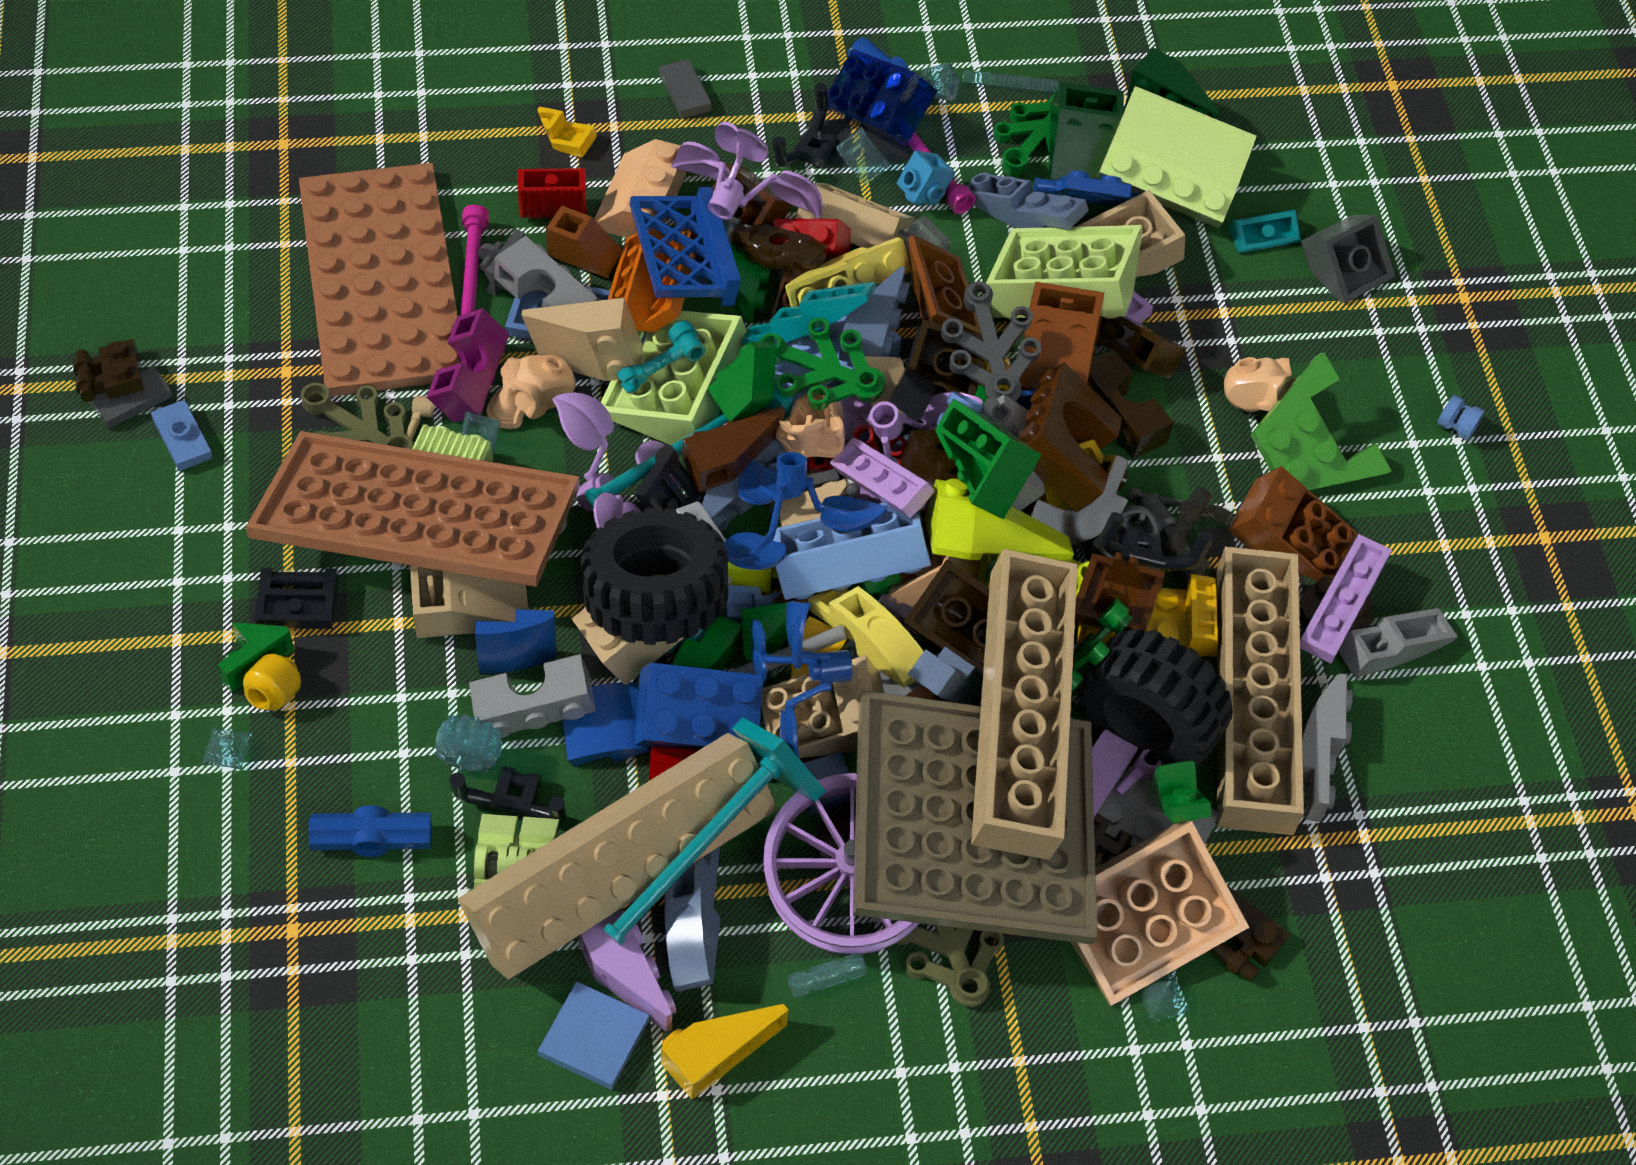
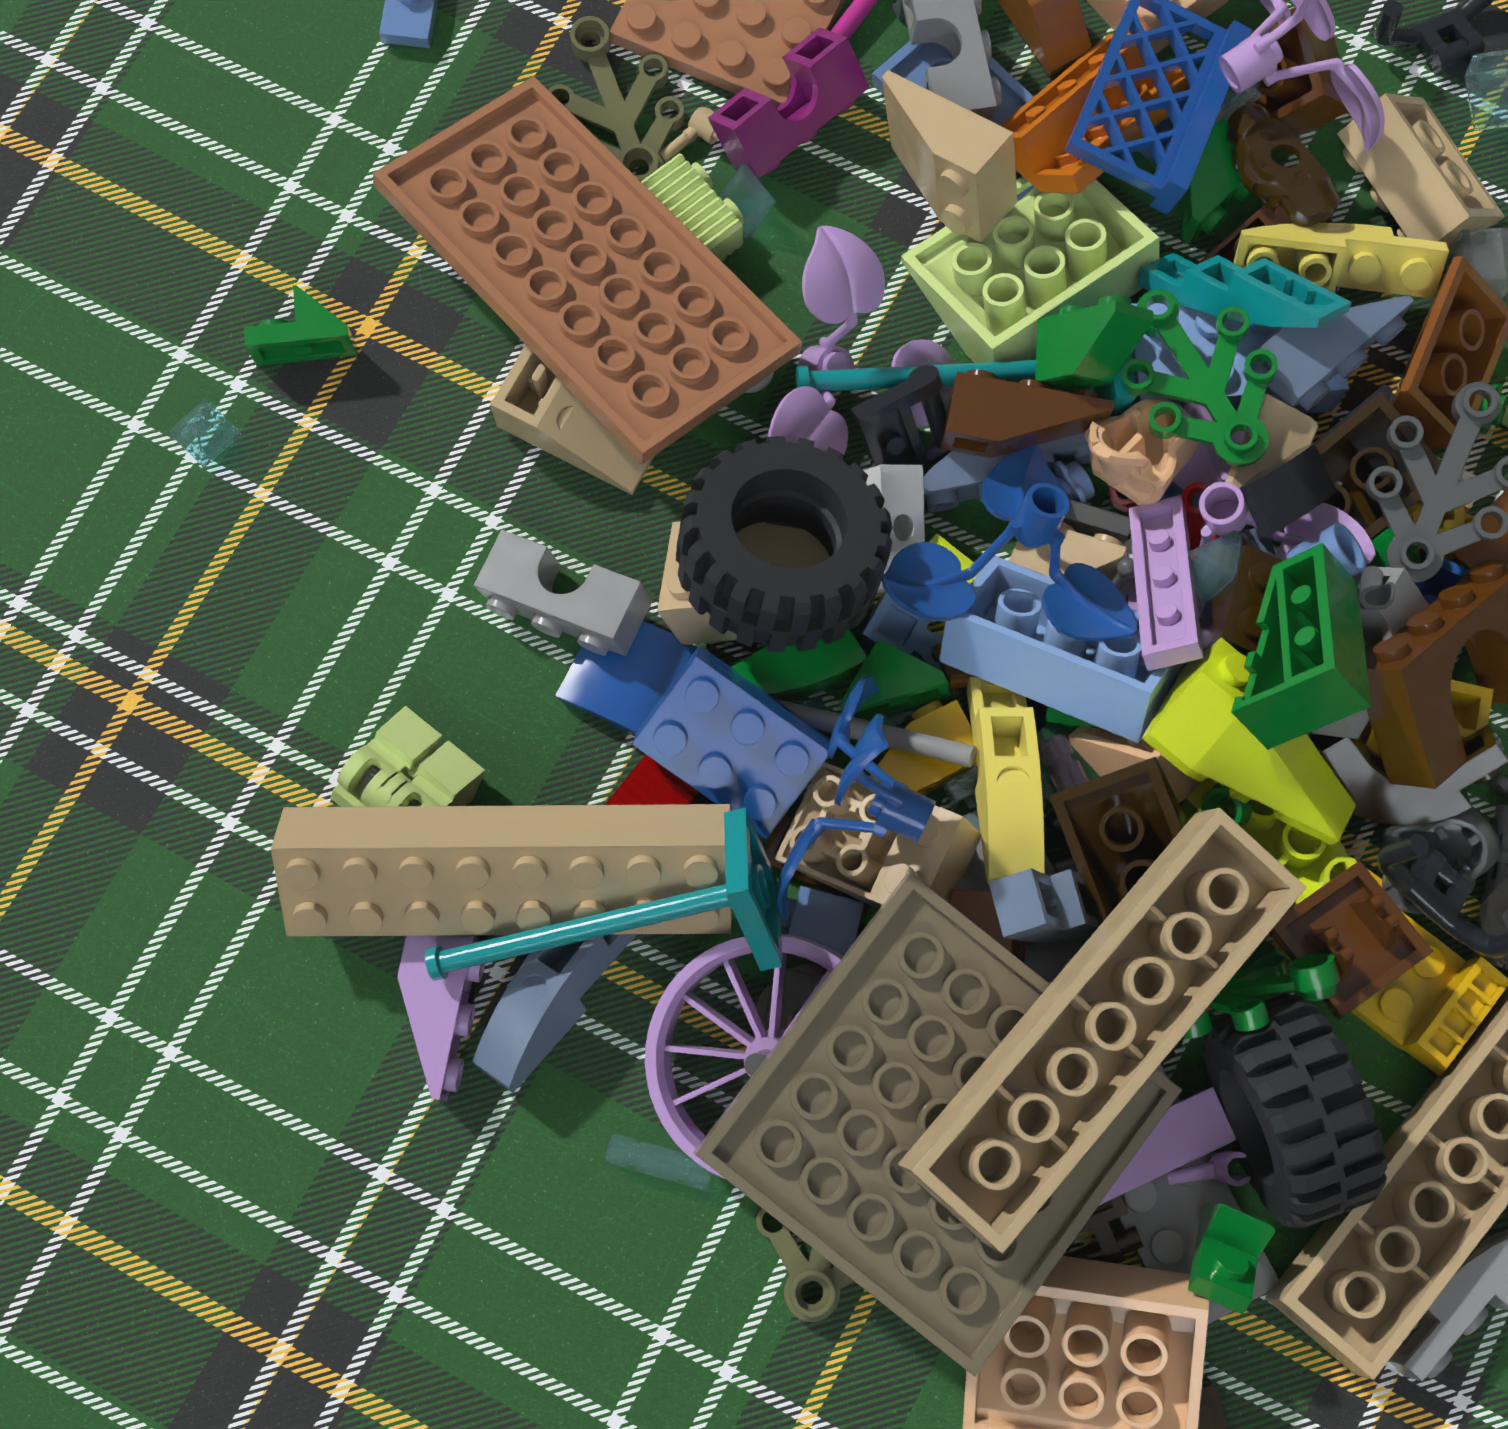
camera: 40 degrees right, 20 degrees up
yellow head [243,654,301,711] -> none
black plate [255,568,339,629] -> none
blue piece [308,805,432,857] -> none
clear light blue gear [435,714,502,774] -> none
black piece [449,766,566,823] -> none
blue slope [475,609,557,674] -> none
light nougat head [486,355,576,429] -> none
medium blue tile [538,981,649,1090] -> none
teal brick [617,320,706,393] -> none
yellow slope [661,1004,789,1100] -> none
red brick [772,218,851,260] -> none
none -> clear light blue slope [1188,530,1243,603]

